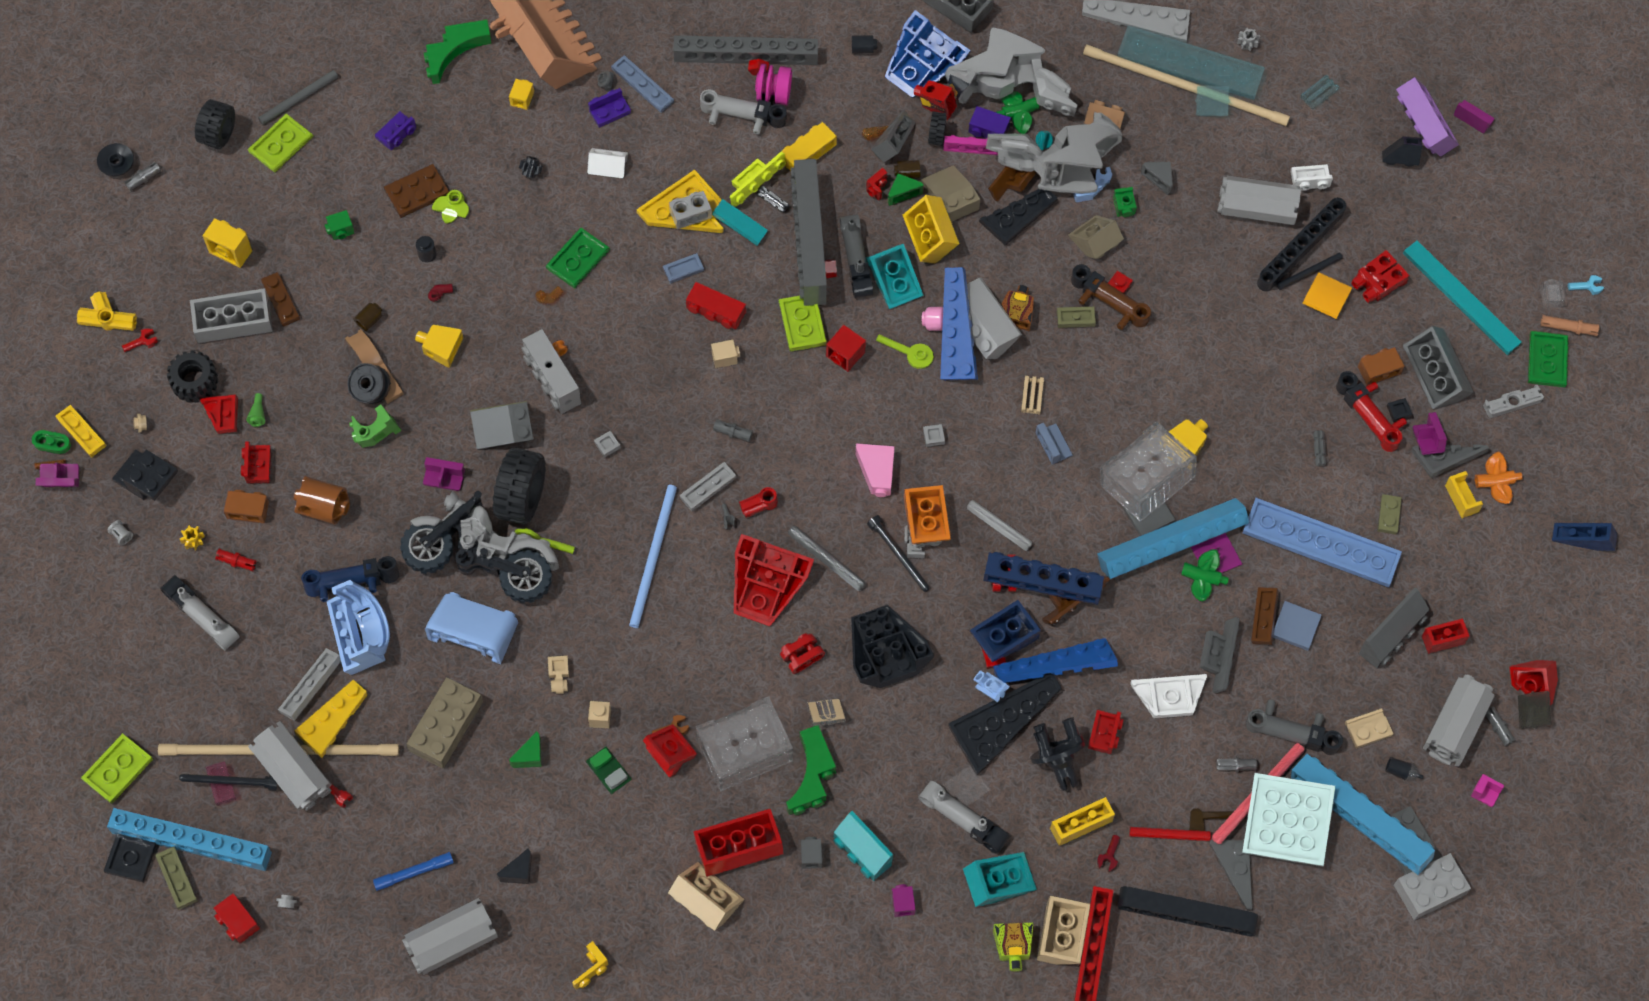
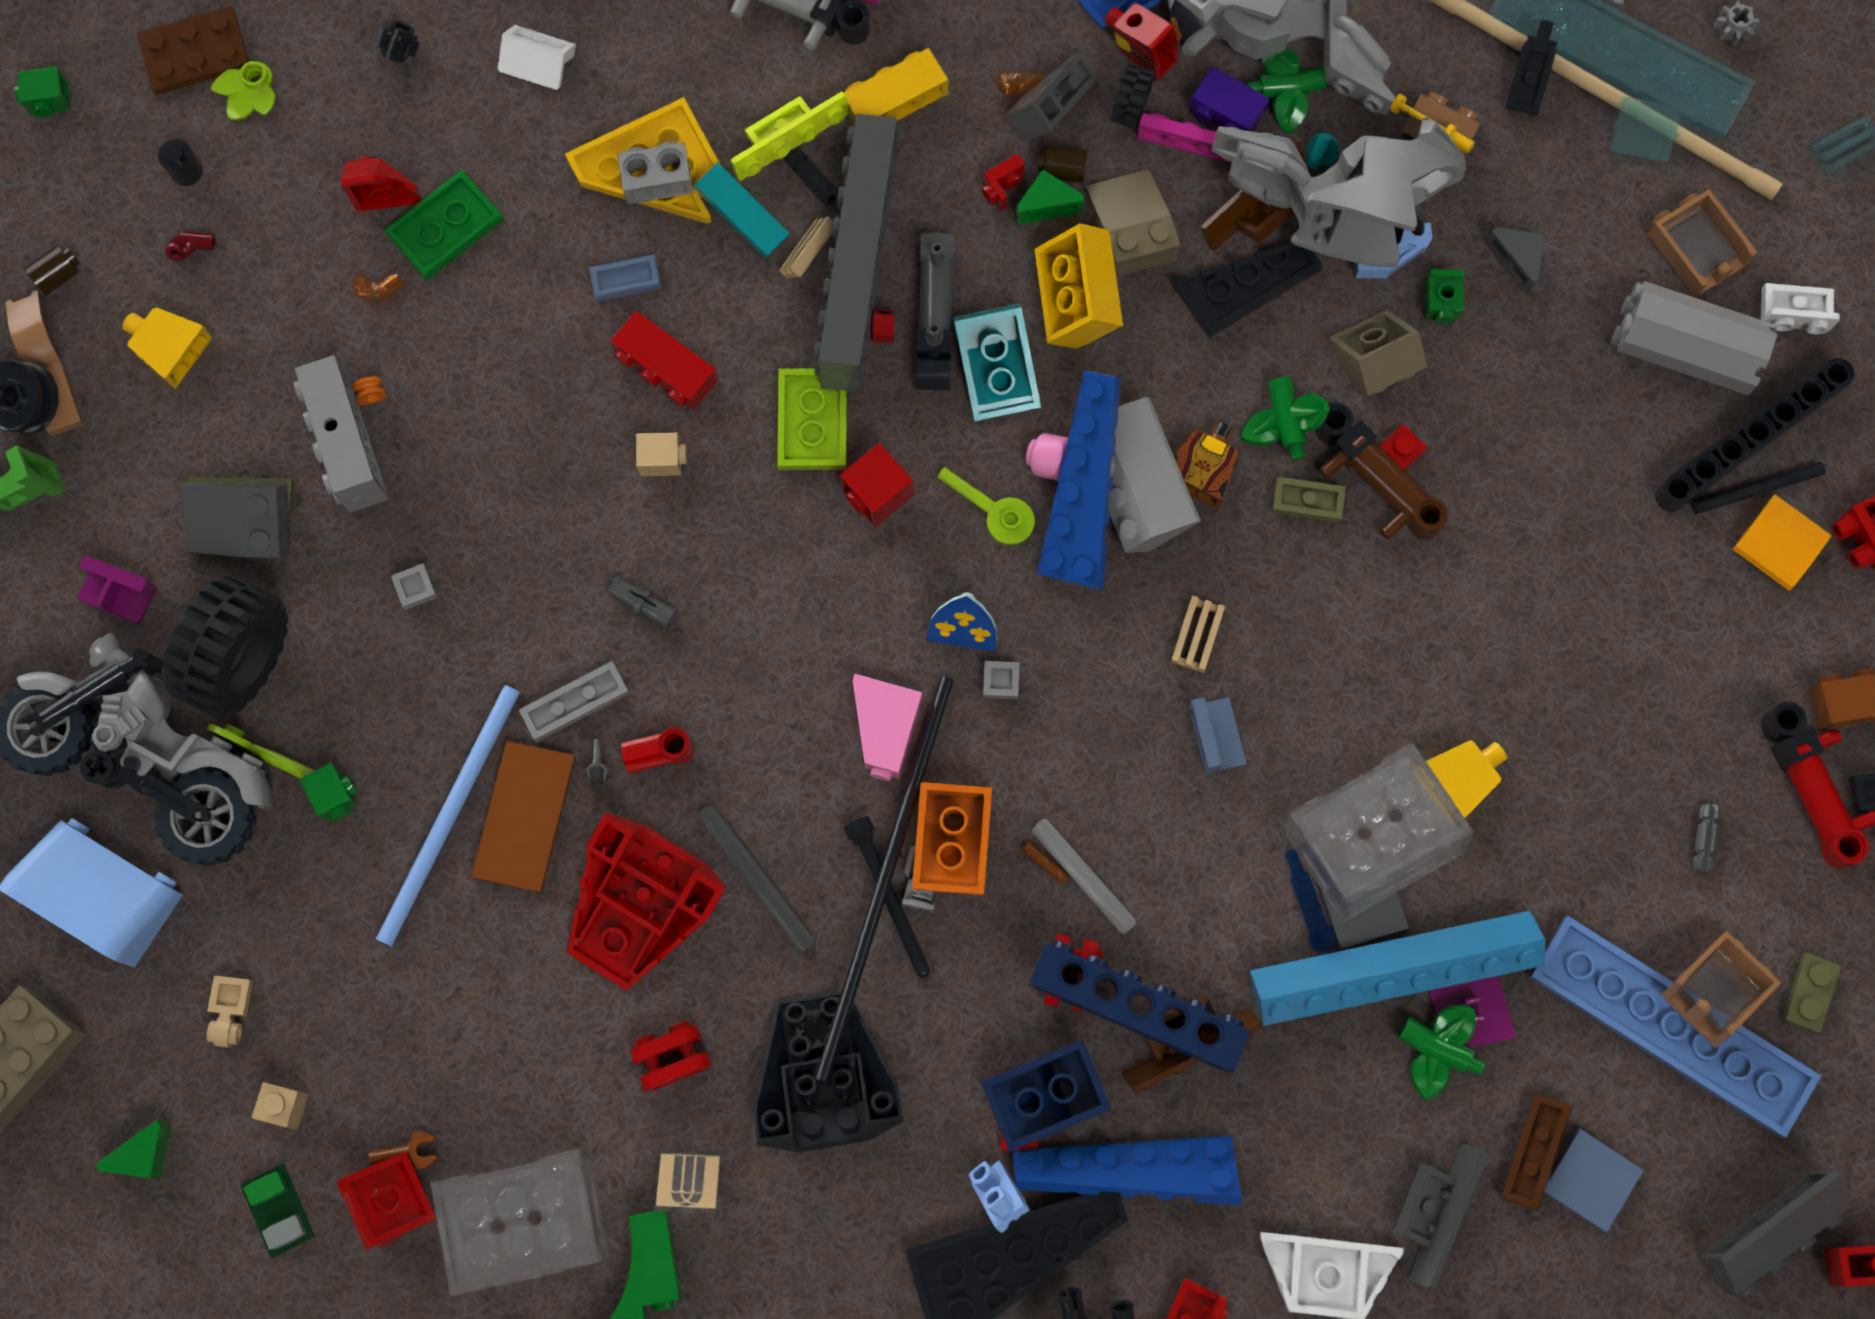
camera: 15 degrees right, 10 degrees up
none -> green brick [299,763,358,822]
none -> red slope [341,156,423,212]
none -> dark orange tile [471,741,576,893]
none -> tan tile [778,217,834,279]
none -> black piece [814,676,954,1084]
none -> blue shield [927,592,997,652]
none -> dark orange piece [1020,842,1069,883]
none -> green plant [1240,376,1330,461]
none -> clear blue piece [1285,849,1335,951]
none -> yellow piece [1390,93,1475,154]
none -> black hinge [1505,19,1557,117]
none -> medium nougat window [1646,189,1758,298]
none -> window [1661,931,1781,1048]

